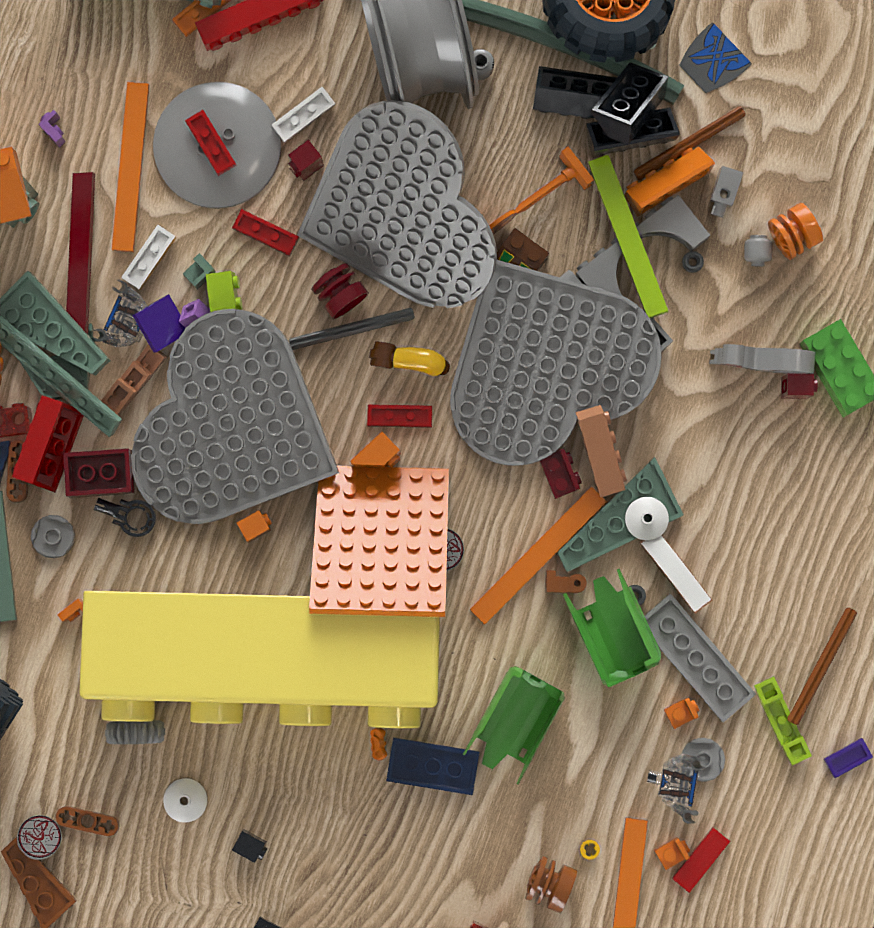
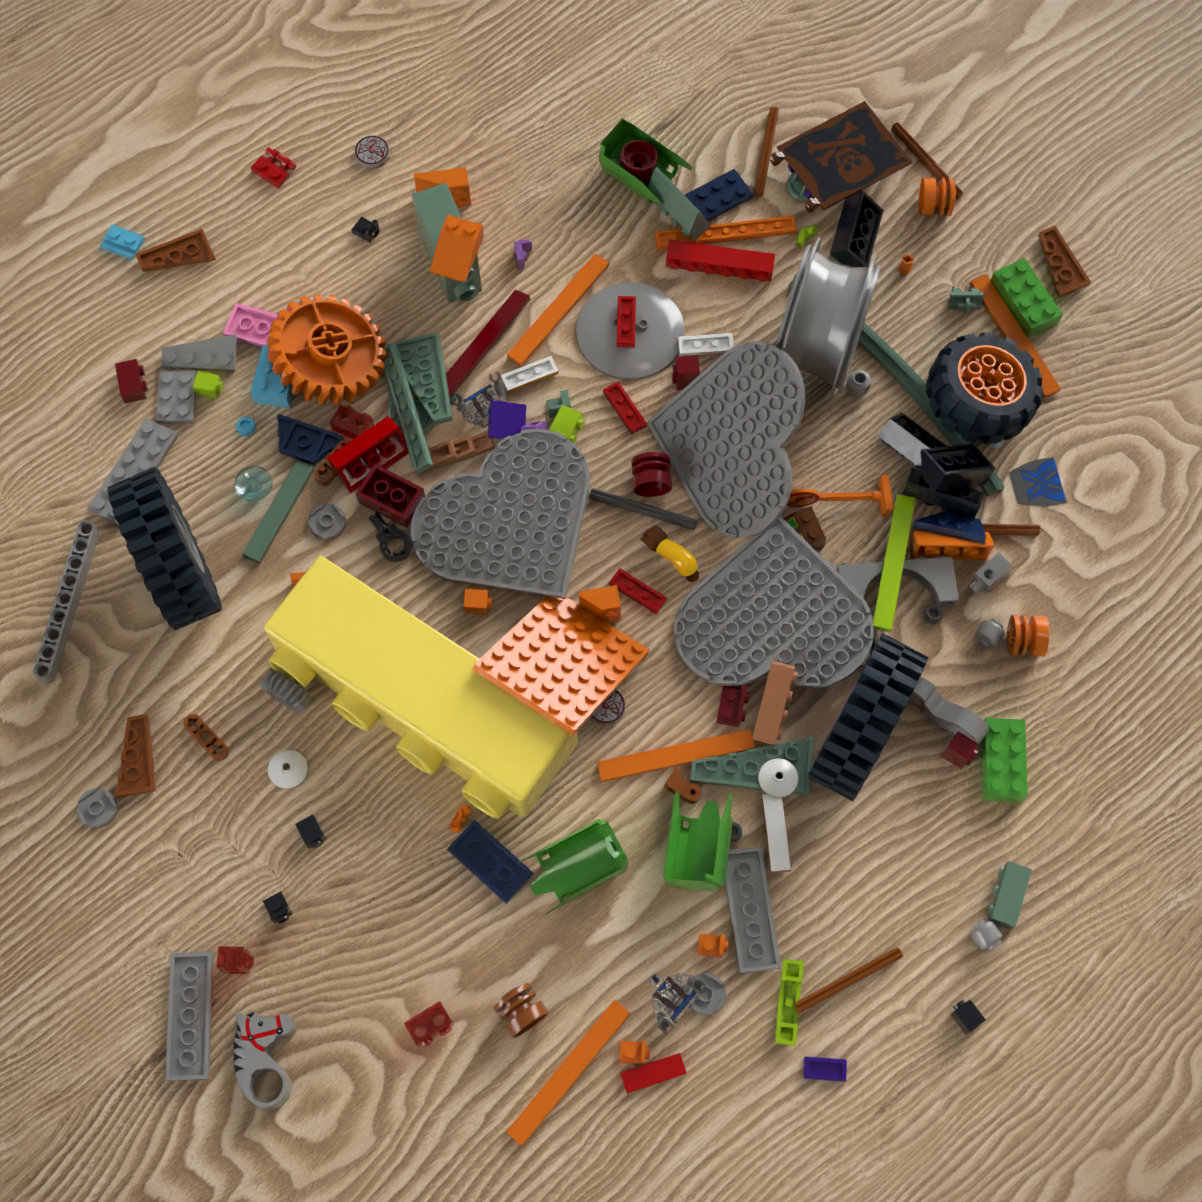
camera: 30 degrees right, 15 degrees down
tile [17,815,62,860] -> none
yellow bush [580,840,600,860] -> none
none -> black wheel [807,633,929,802]
none -> dark blue wing [914,511,986,544]

